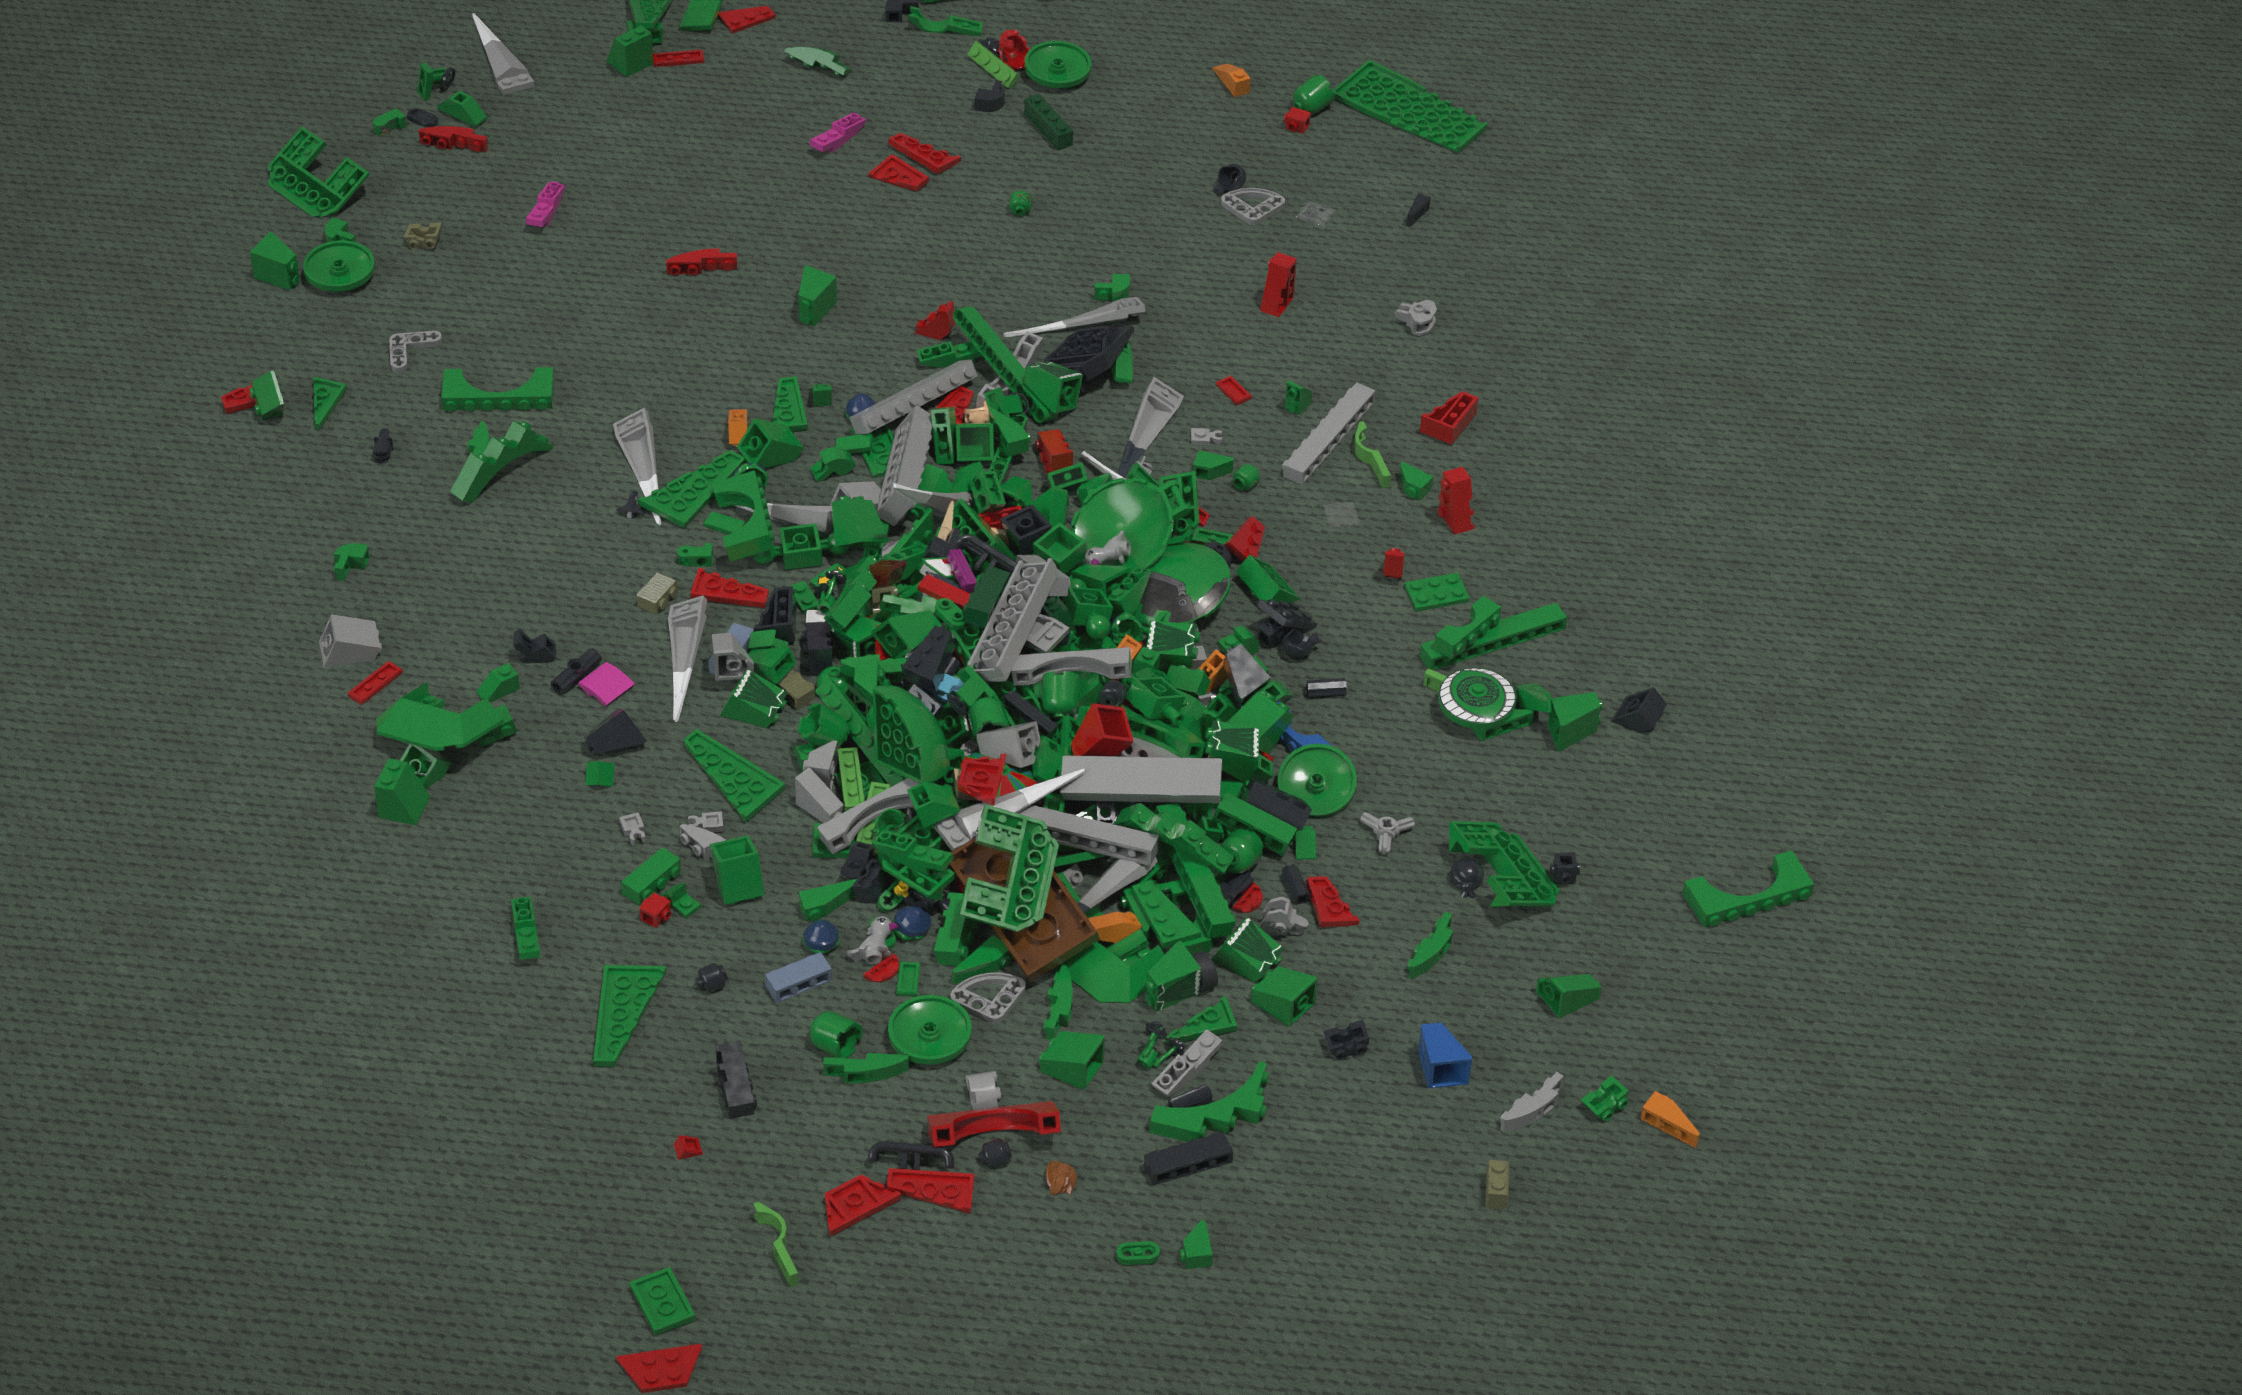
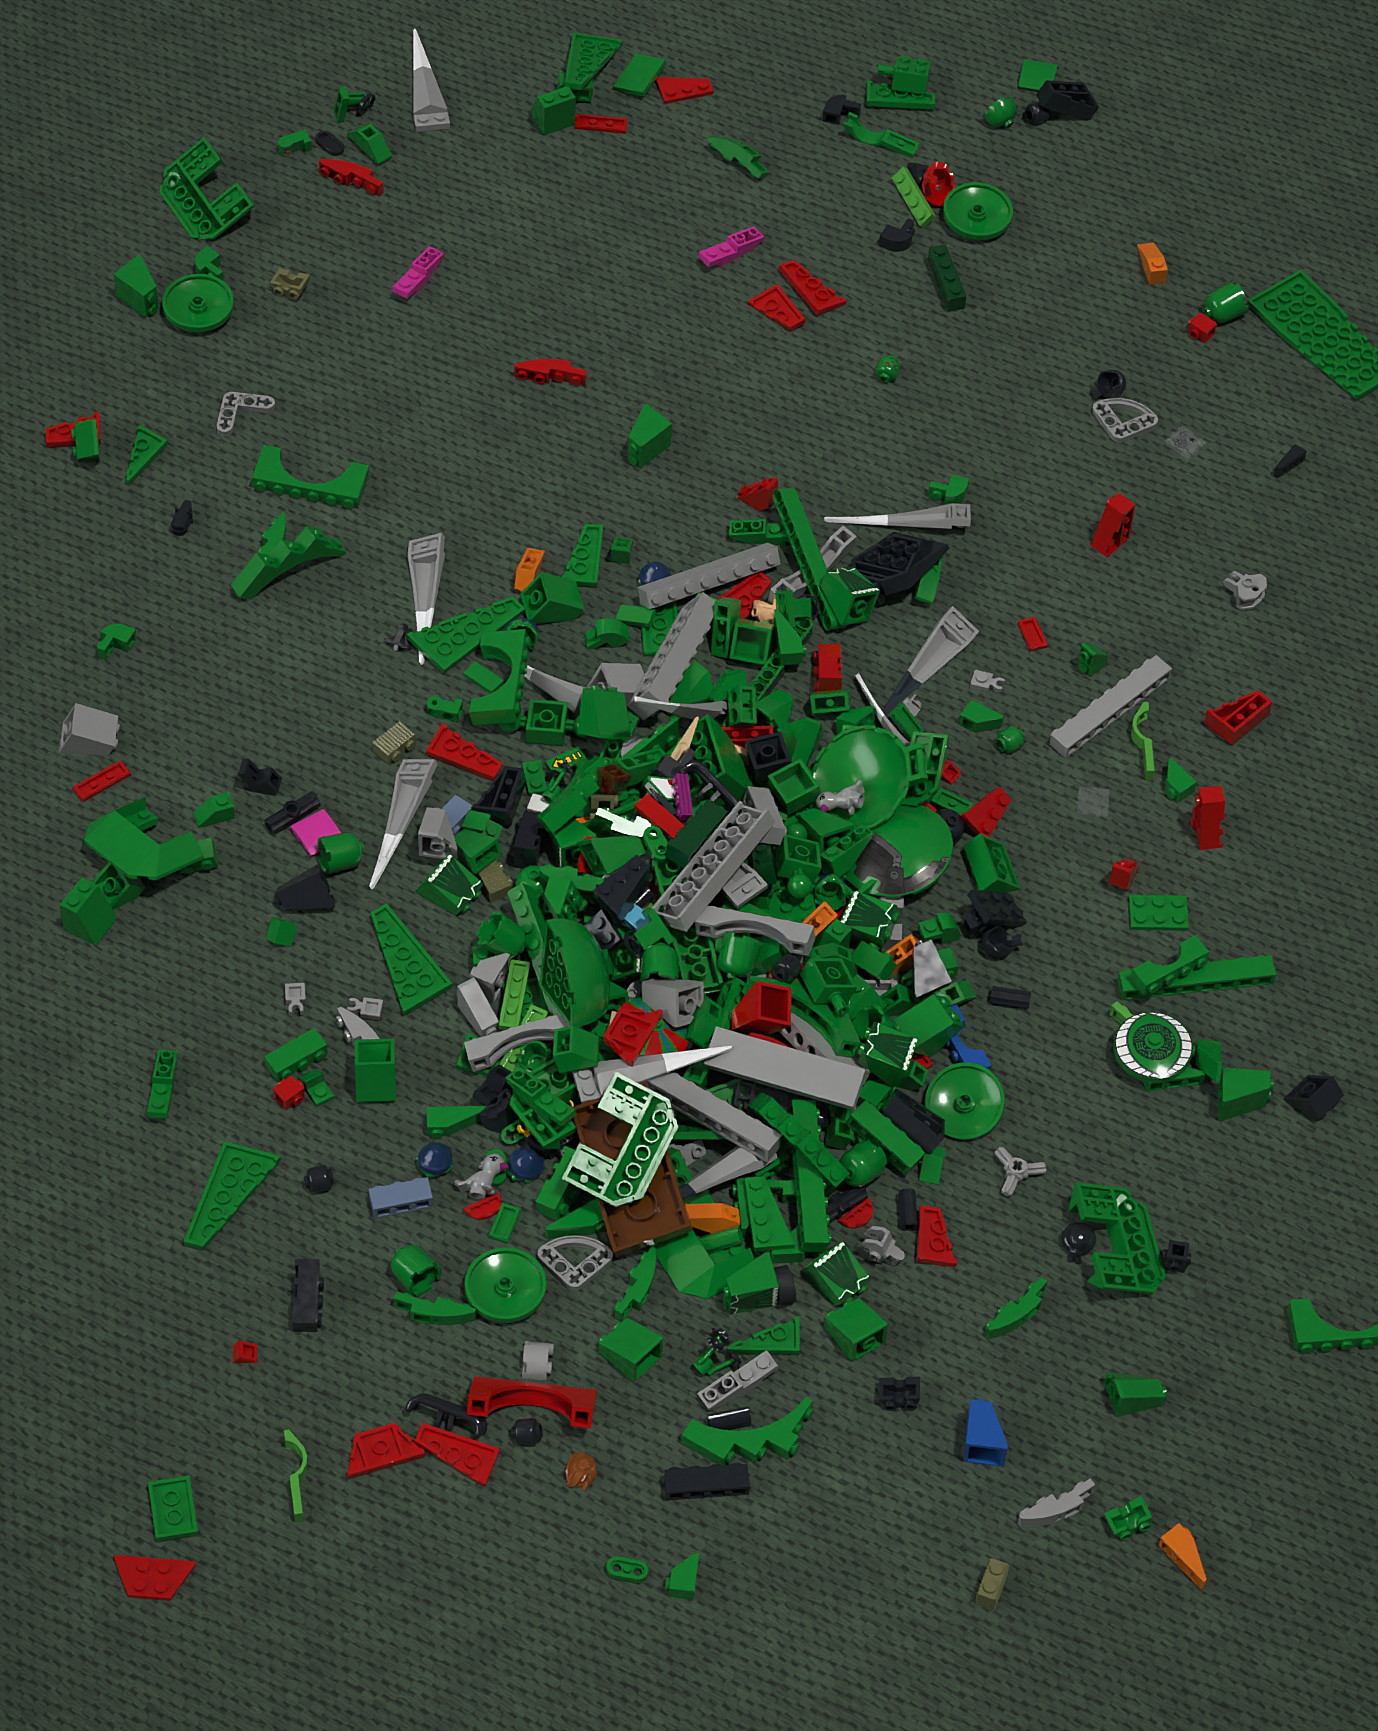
camera: 15 degrees right, 10 degrees up
black piece [1003,690,1058,739] -> none
none -> green cylinder [317,832,365,874]

